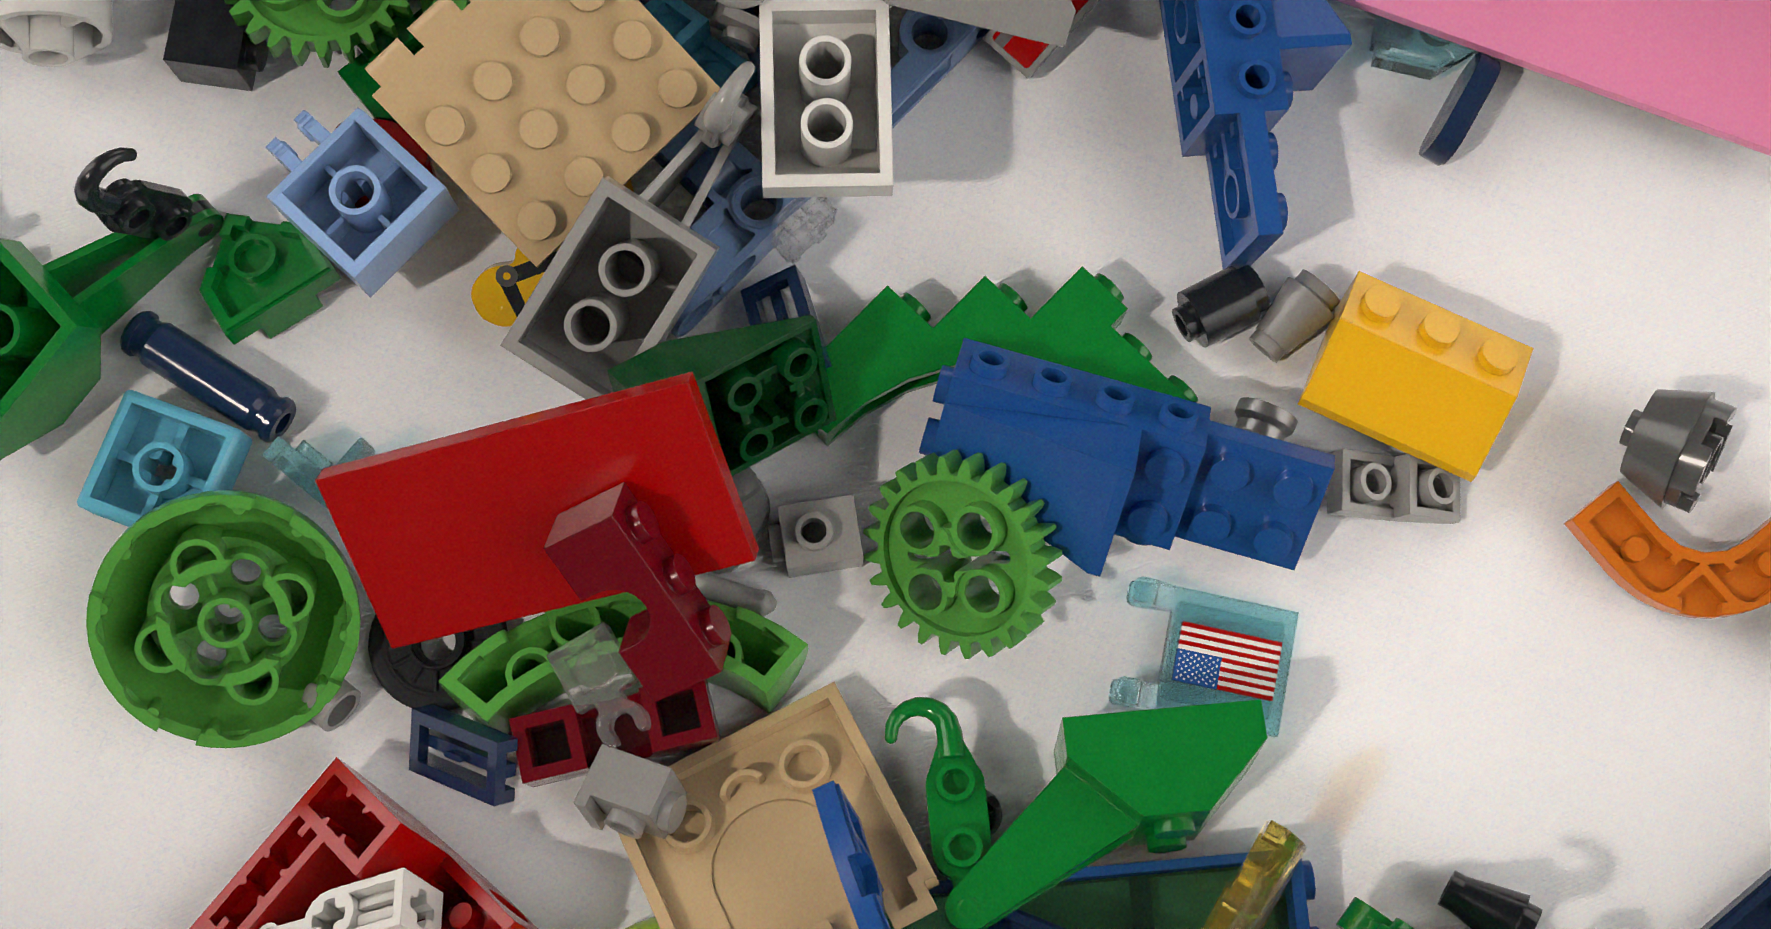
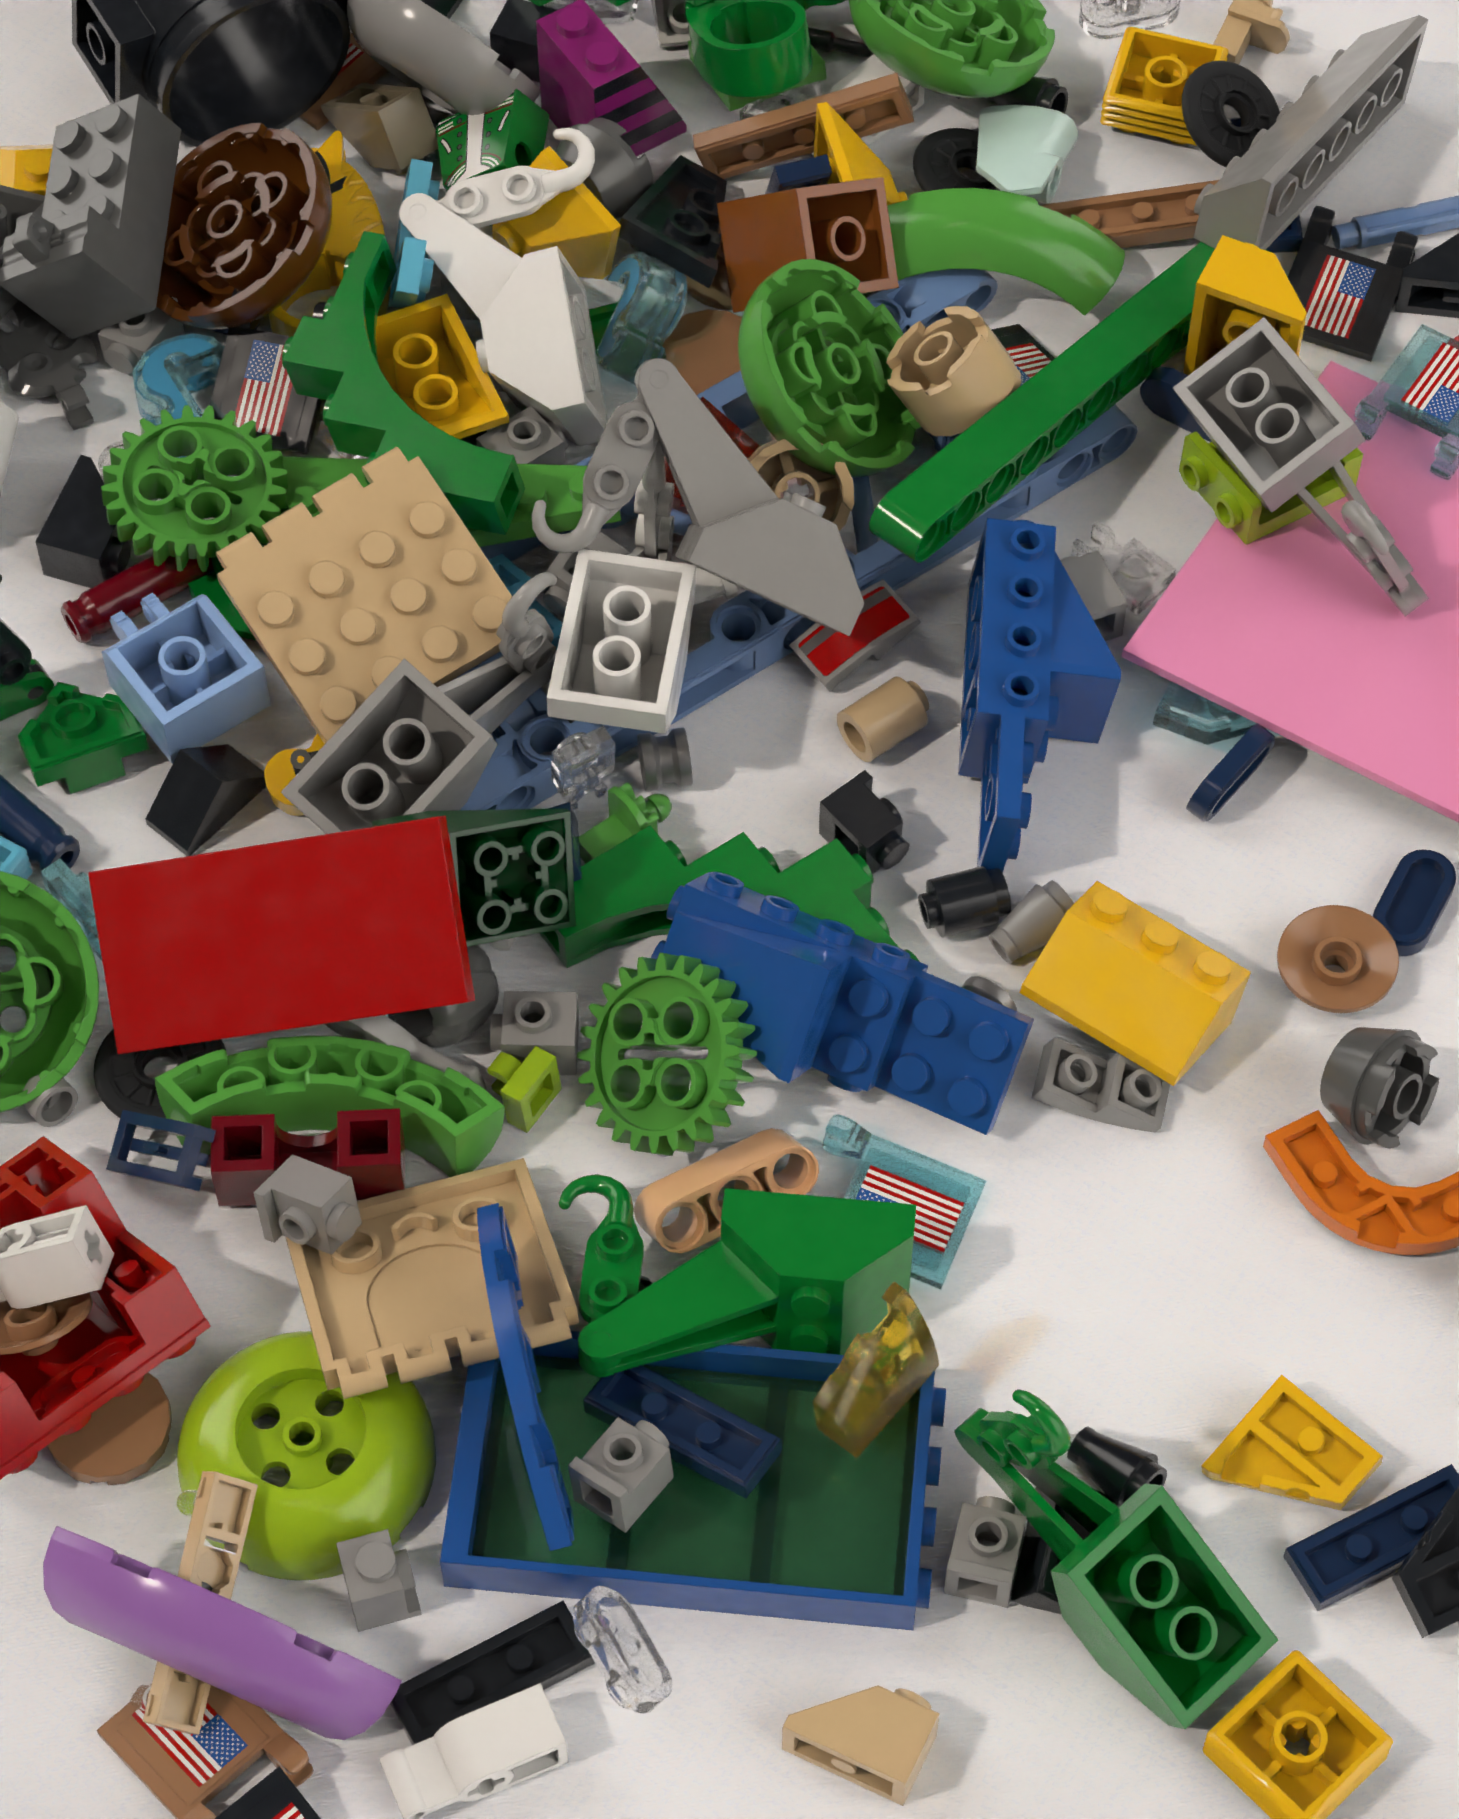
camera: 15 degrees right, 20 degrees down
dark red arch [543,482,731,703] -> none
clear plate [546,622,651,749] -> none
none -> dark red axle [61,555,214,643]
none -> black slope [145,744,266,856]
none -> lime tile [487,1046,562,1133]
none -> bright green piece [579,782,672,863]
none -> light nougat beam [634,1128,819,1254]
none -> flat silver wheel [637,727,693,792]
none -> black brick [819,770,910,874]
none -> tan brick [837,676,929,762]
none -> yellow wing [1201,1374,1383,1511]
none -> medium nougat dish [1277,905,1399,1013]
none -> dark blue tile [1372,849,1456,956]

